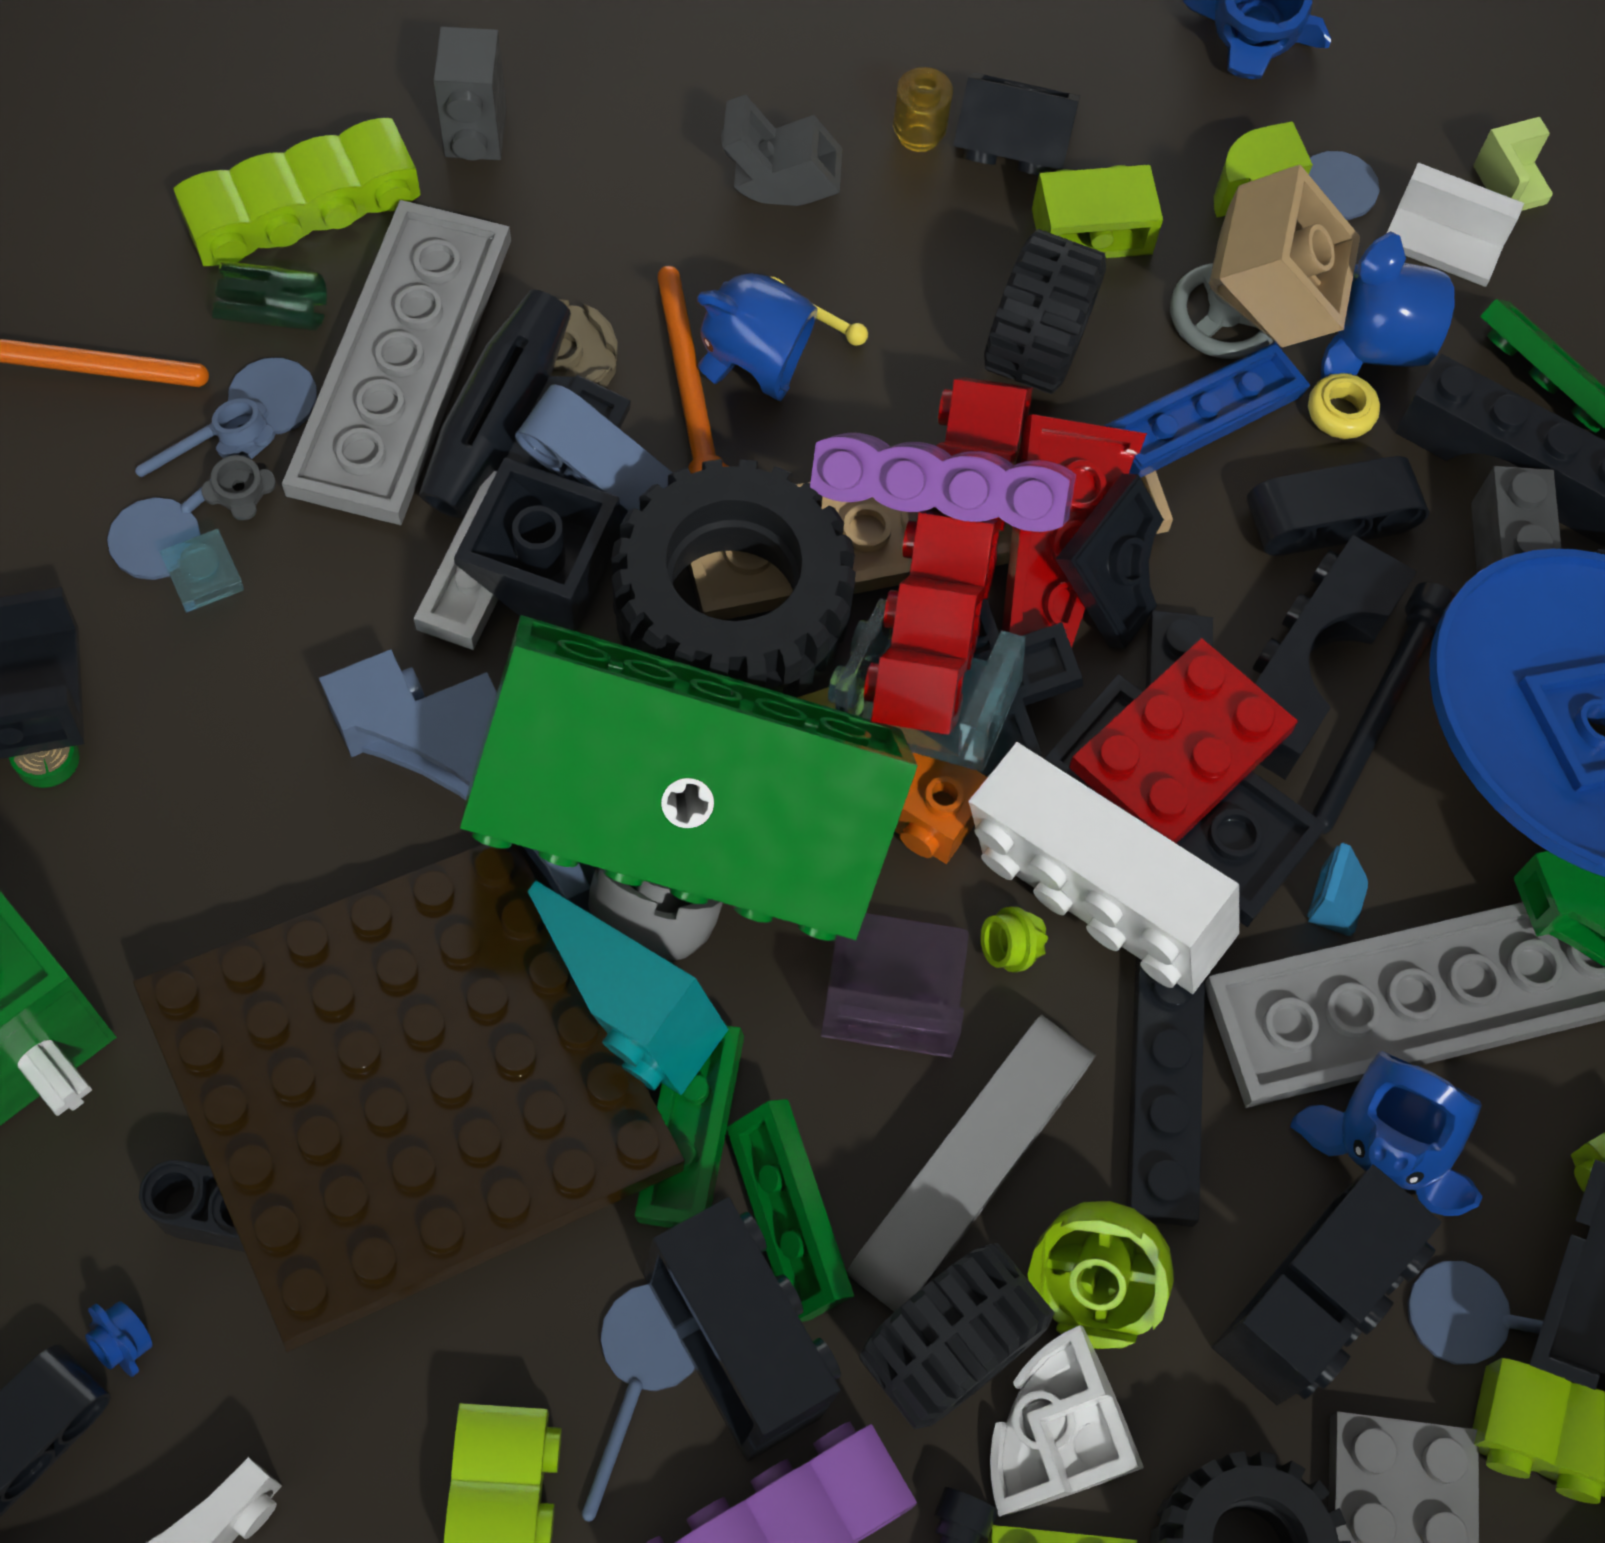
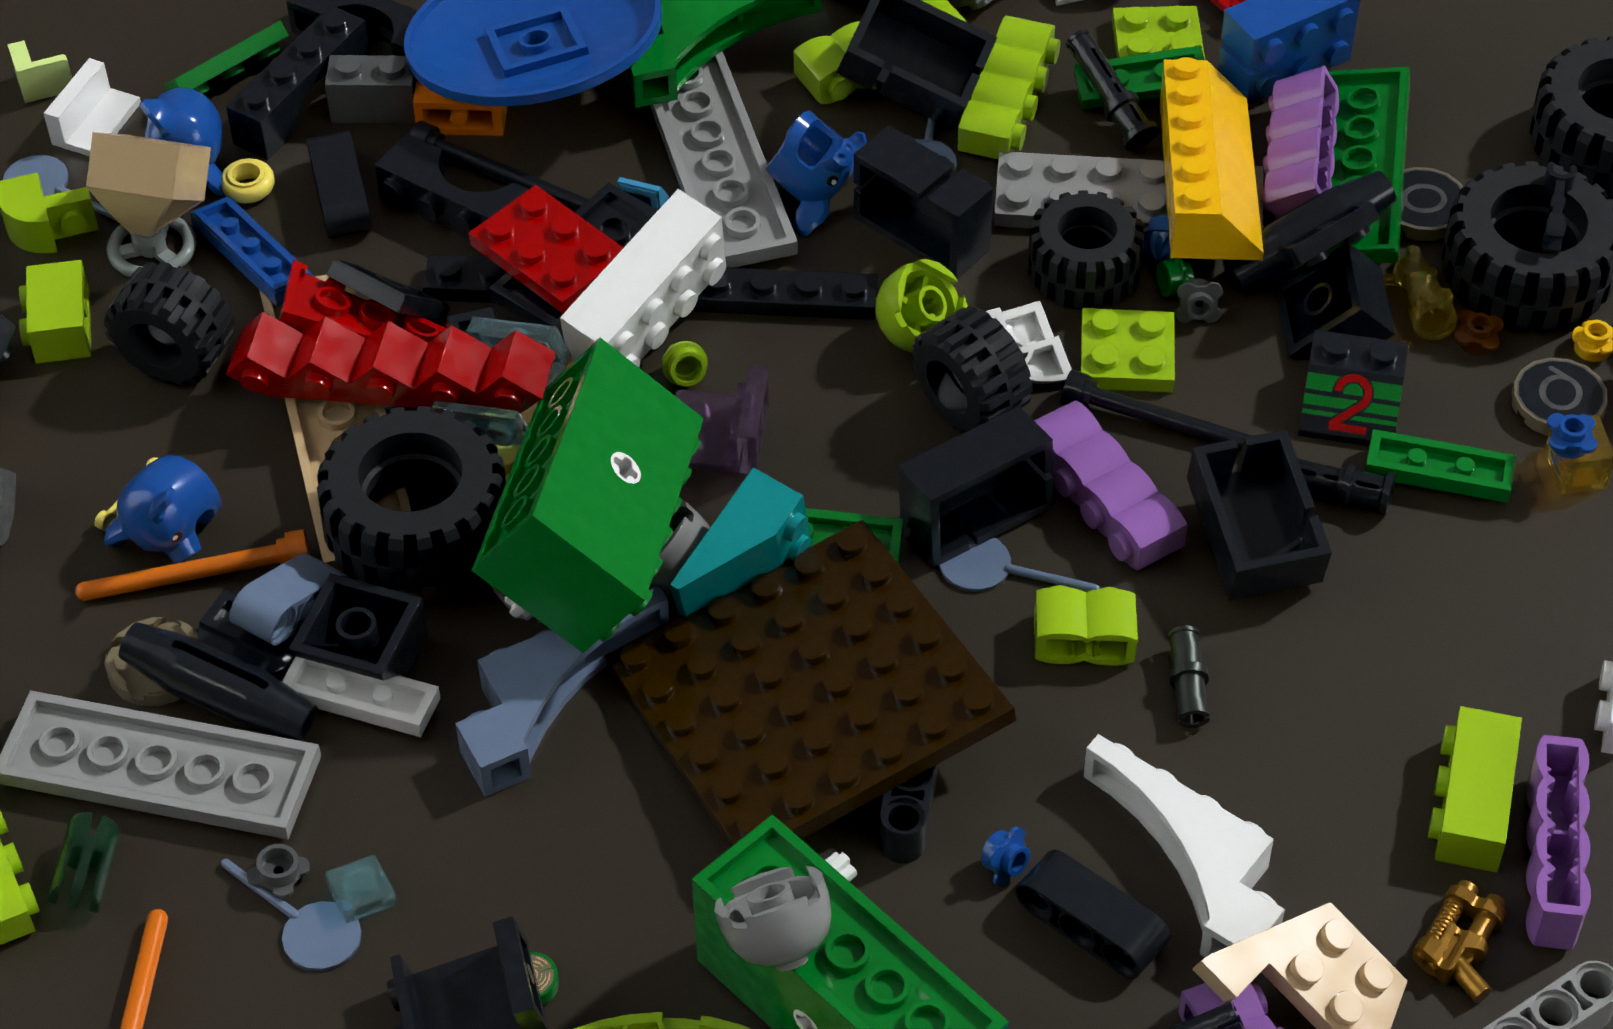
camera: 85 degrees left, 15 degrees down
sand blue piece [135,358,317,477] -> none
sand blue plate [210,398,275,458] -> none
green plate [727,1099,855,1322] -> none
medium lavender brick [810,433,1076,532] -> none
light grey beam [847,1015,1096,1312] -> none

